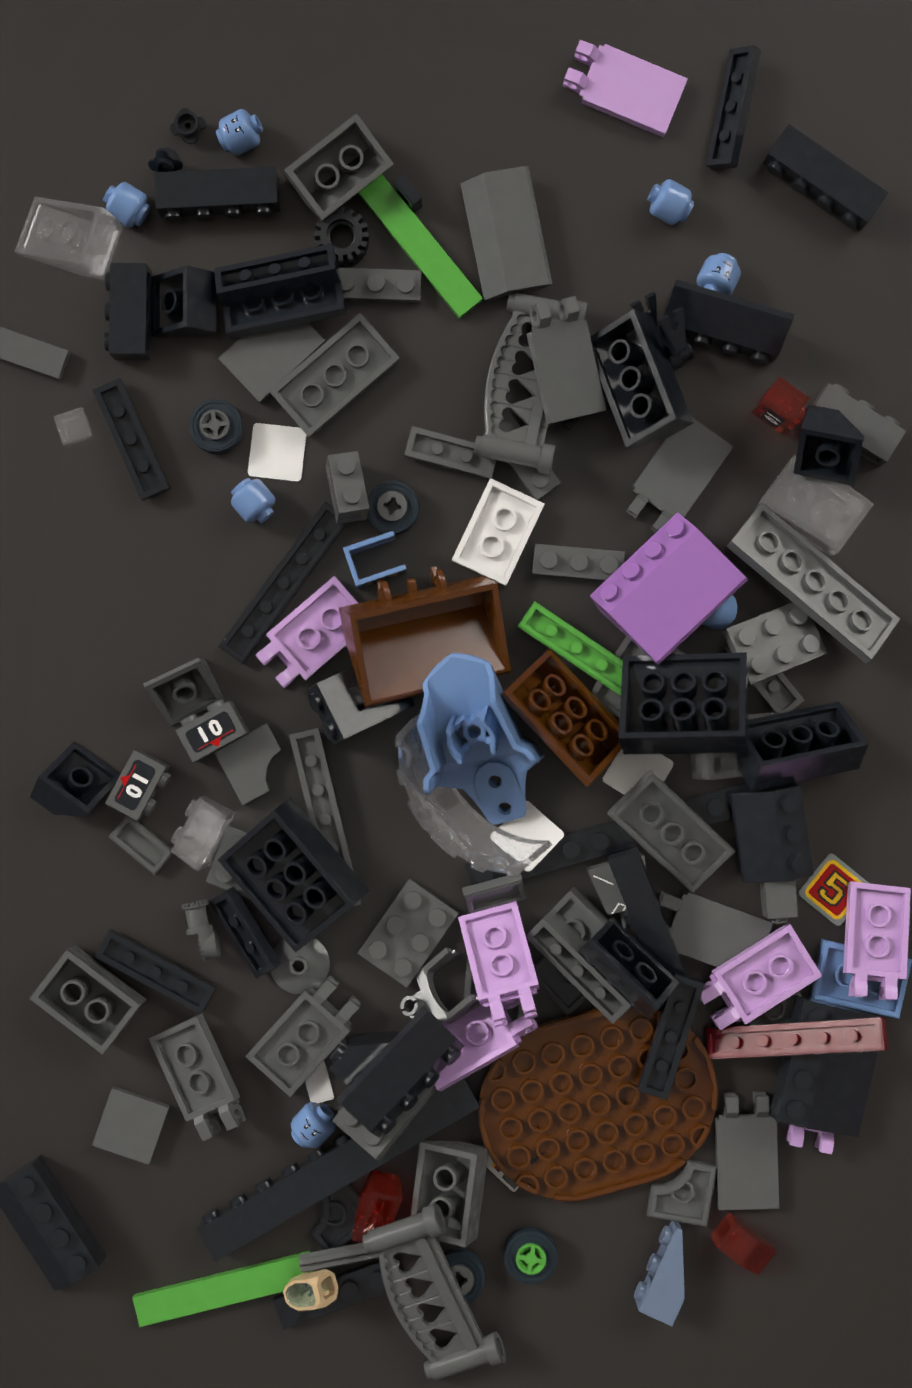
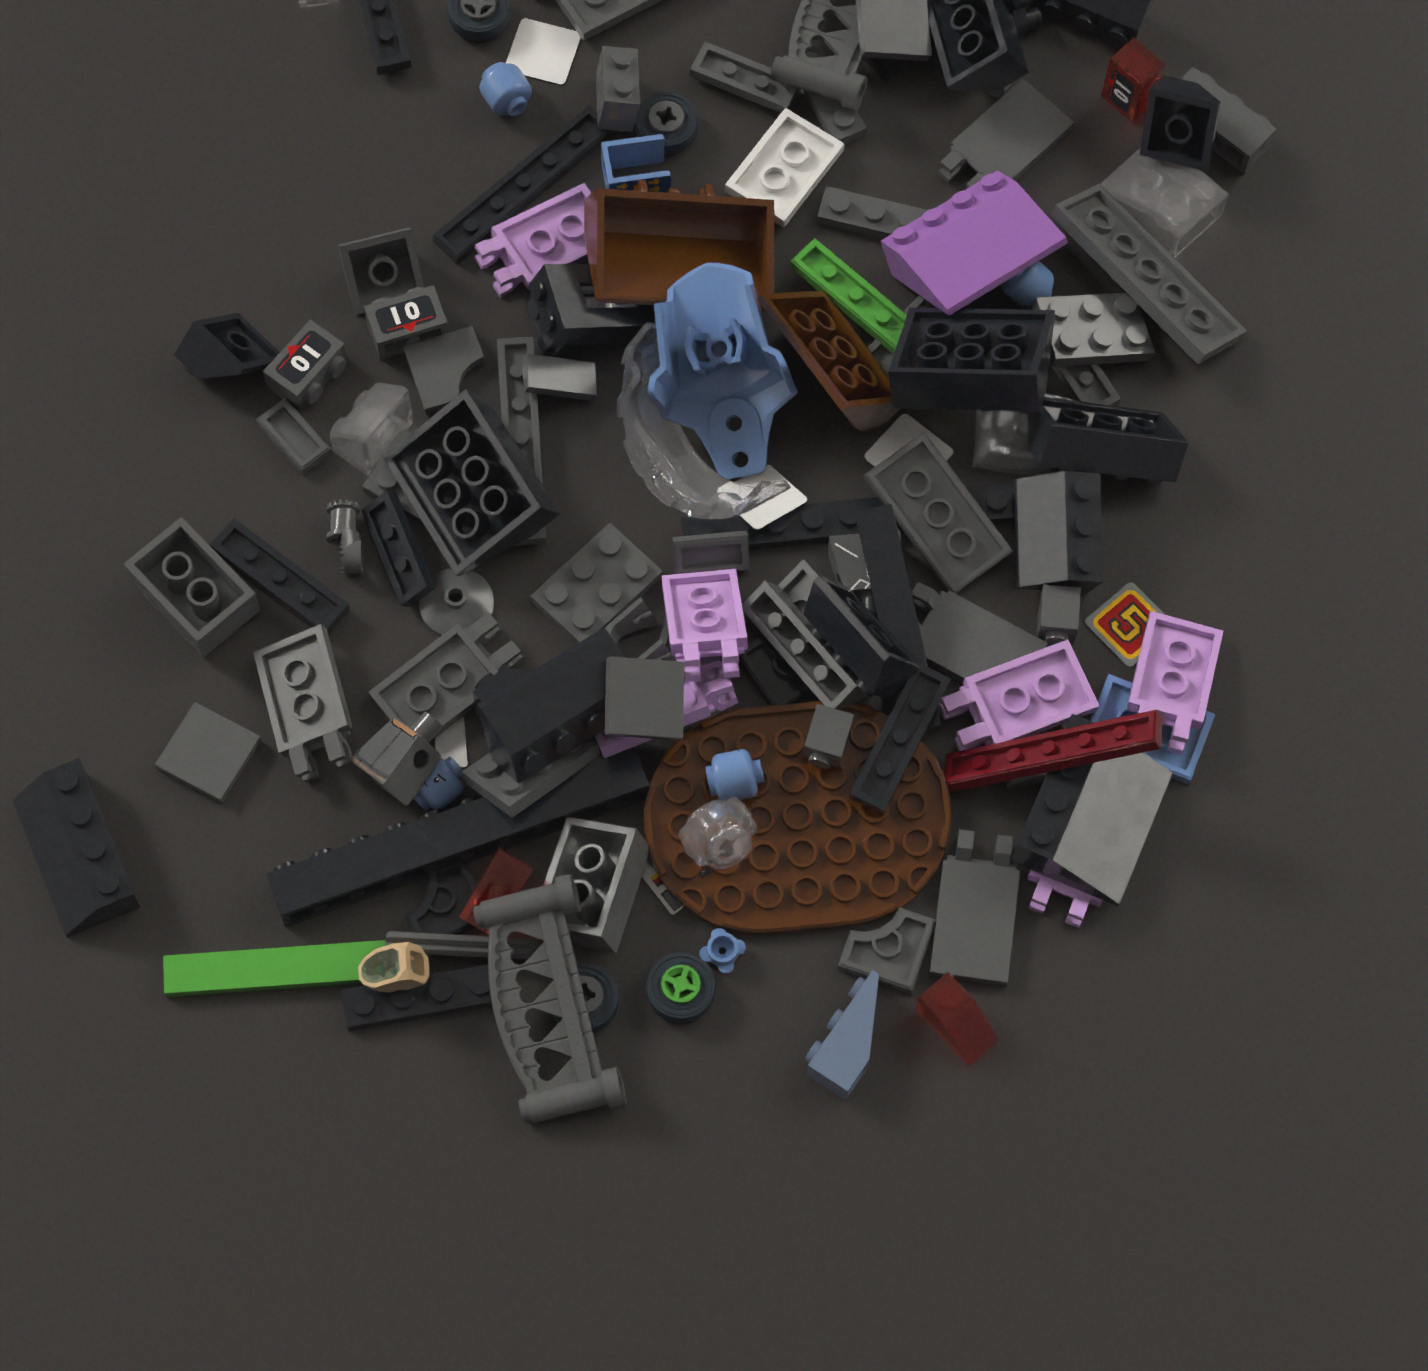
camera: 10 degrees right, 20 degrees down
none -> dark grey torso [350,711,442,807]
none -> dark grey tile [522,354,597,401]
none -> dark grey tile [605,656,684,740]
none -> clear hair [678,797,757,870]
none -> medium blue plate [699,928,746,974]
none -> medium blue head [706,749,764,803]
none -> dark grey brick [802,704,854,769]

